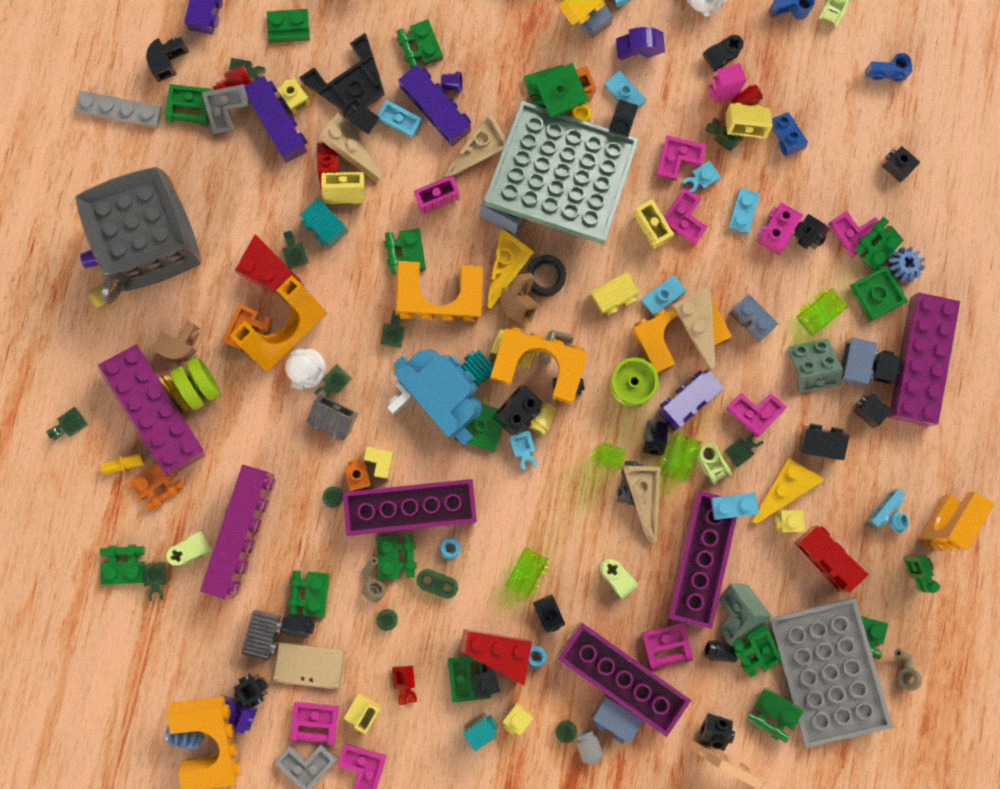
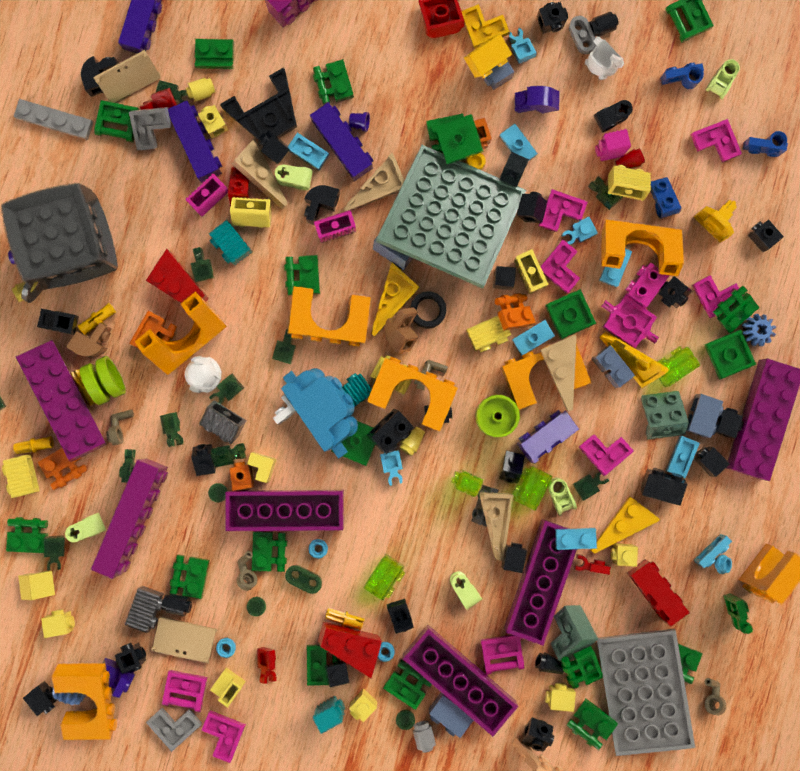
camera: 15 degrees right, 5 degrees up
none -> light yellow brick [2,454,40,498]
none -> light yellow piece [18,571,55,600]
none -> black brick [23,681,58,716]
none -> black brick [37,308,79,335]
none -> light yellow brick [41,609,75,638]
none -> yellow pin [78,303,116,335]
none -> tan door [94,50,161,103]
none -> dark tan plate [106,410,134,445]
none -> clear green plate [119,449,136,483]
none -> clear green plate [160,412,183,447]
none -> light yellow brick [185,78,215,102]
none -> dark pink brick [186,174,228,217]
none -> black bracket [191,444,216,476]
none -> clear green plate [211,443,246,467]
none -> medium azure plate [216,638,236,658]
none -> yellowish green piece [275,164,313,190]
none -> black brick [304,185,340,225]
none -> yellow axle [325,608,364,630]
none -> green plate [383,660,432,710]
none -> black brick [493,266,516,290]
none -> orange plate [494,293,536,330]
none -> black brick [502,542,527,573]
none -> black brick [517,192,548,223]
none -> green plate [545,289,596,340]
none -> light yellow brick [545,683,576,712]
none -> red plate [574,554,611,575]
none -> yellow wing [599,332,669,388]
none -> light orange arch [601,219,684,277]
none -> dark pink plate [601,295,659,348]
none -> medium azure plate [666,435,700,478]
none -> dark pink plate [690,119,742,162]
none -> yellow piece [693,200,737,243]

